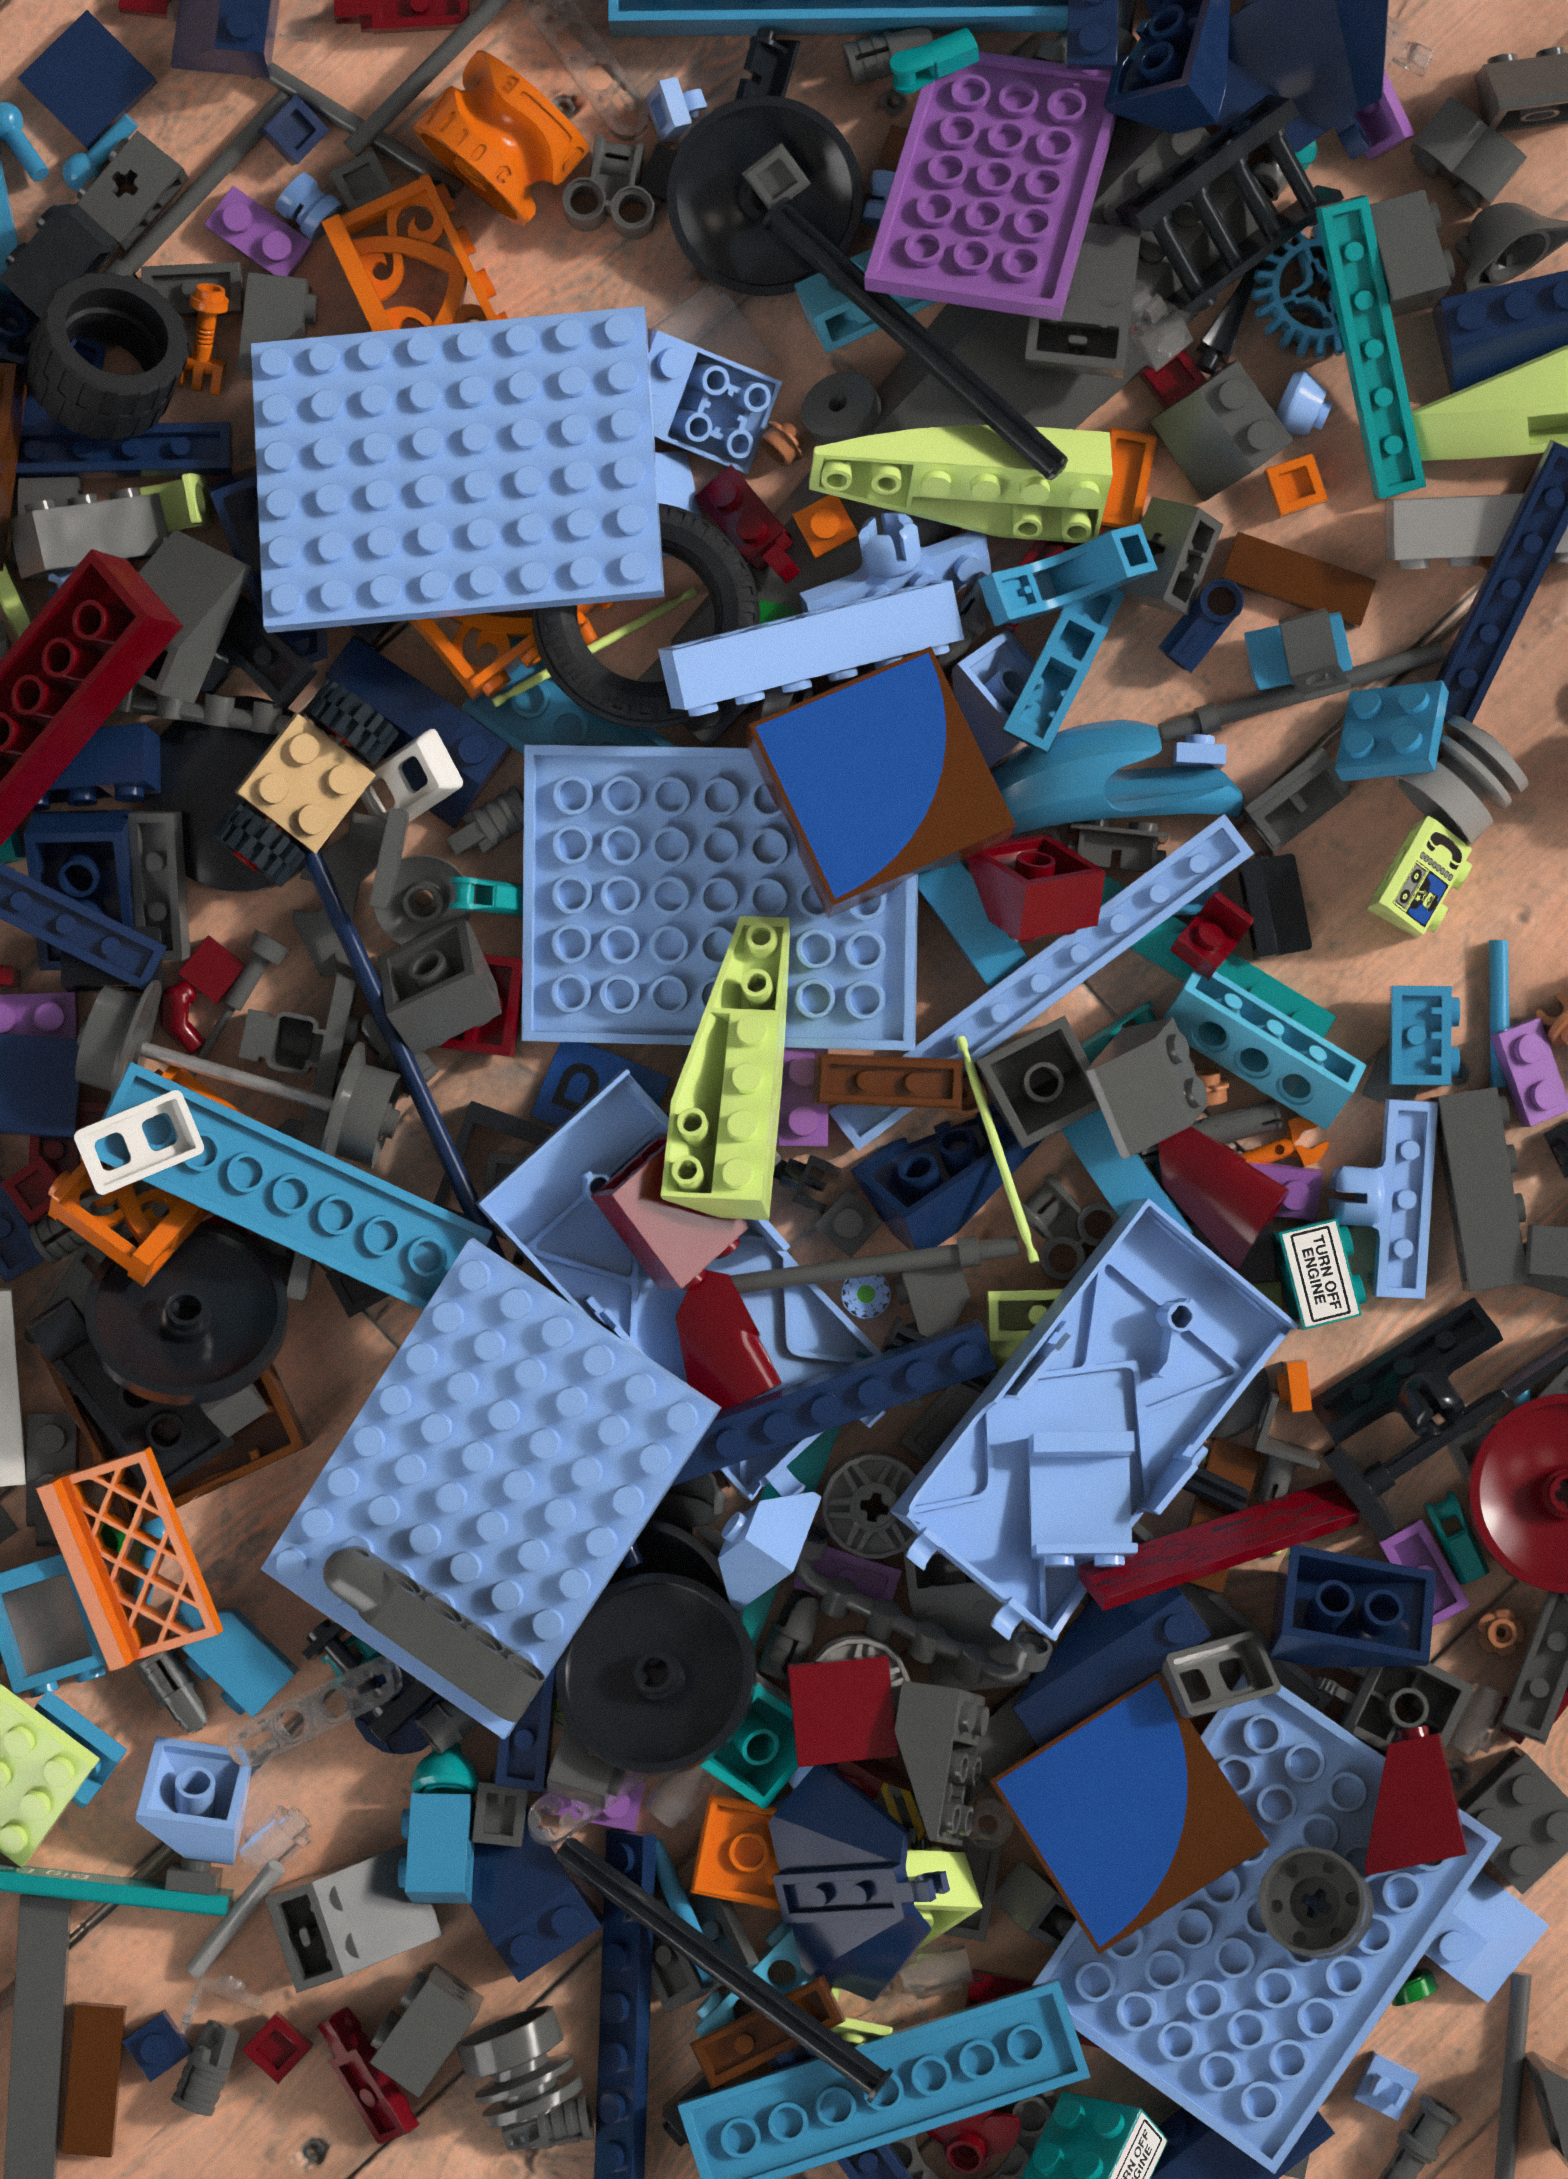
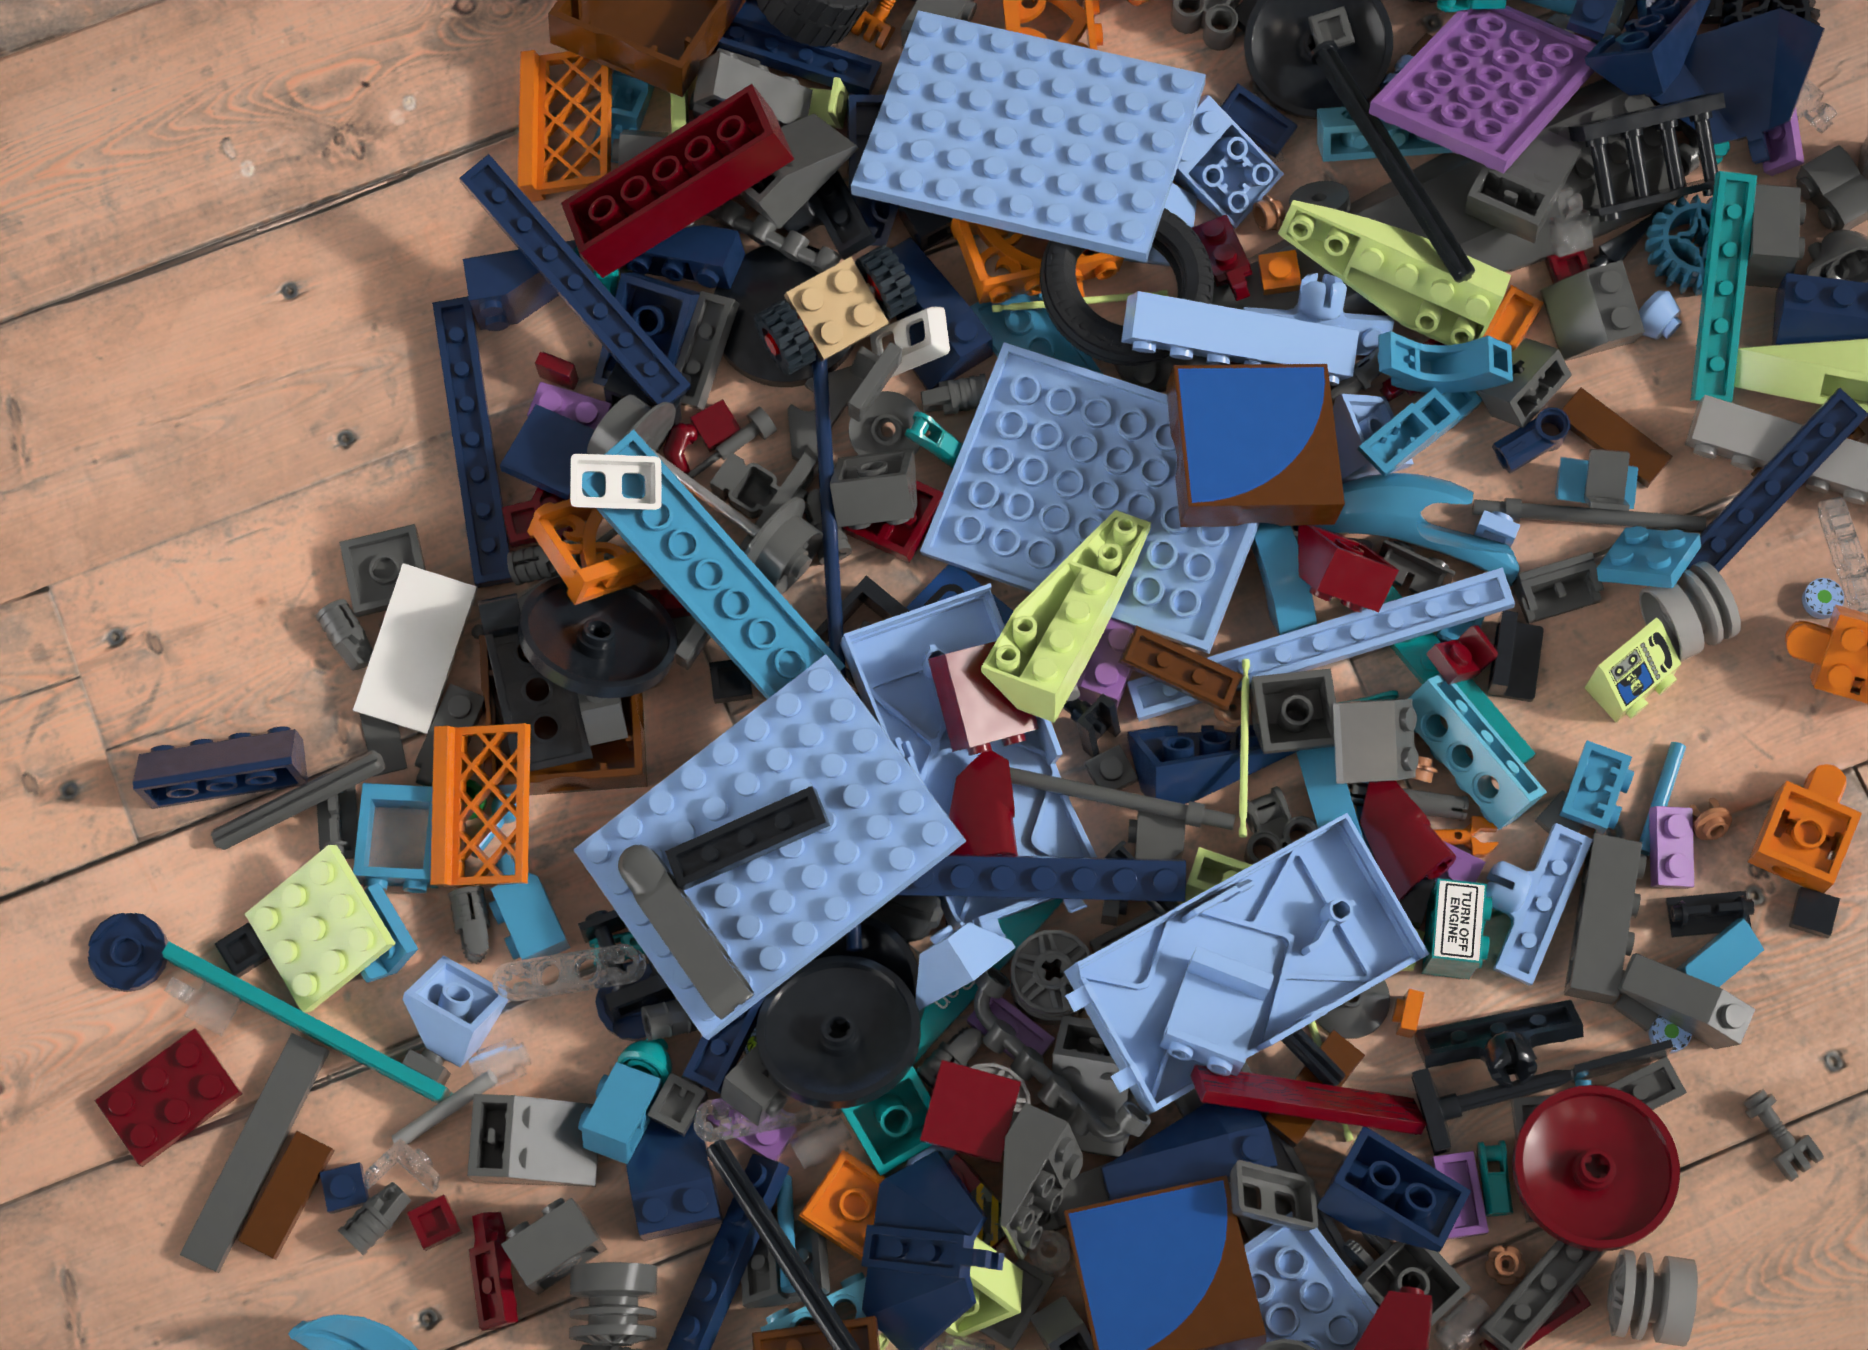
camera: 25 degrees right, 15 degrees down
light blue tile [841,1275,891,1319] -> none
dark grey bracket [1252,1387,1321,1502] -> none
orange plate [1264,453,1328,518] -> none
none -> black plate [665,786,830,891]
none -> dark blue tile [1220,83,1298,158]

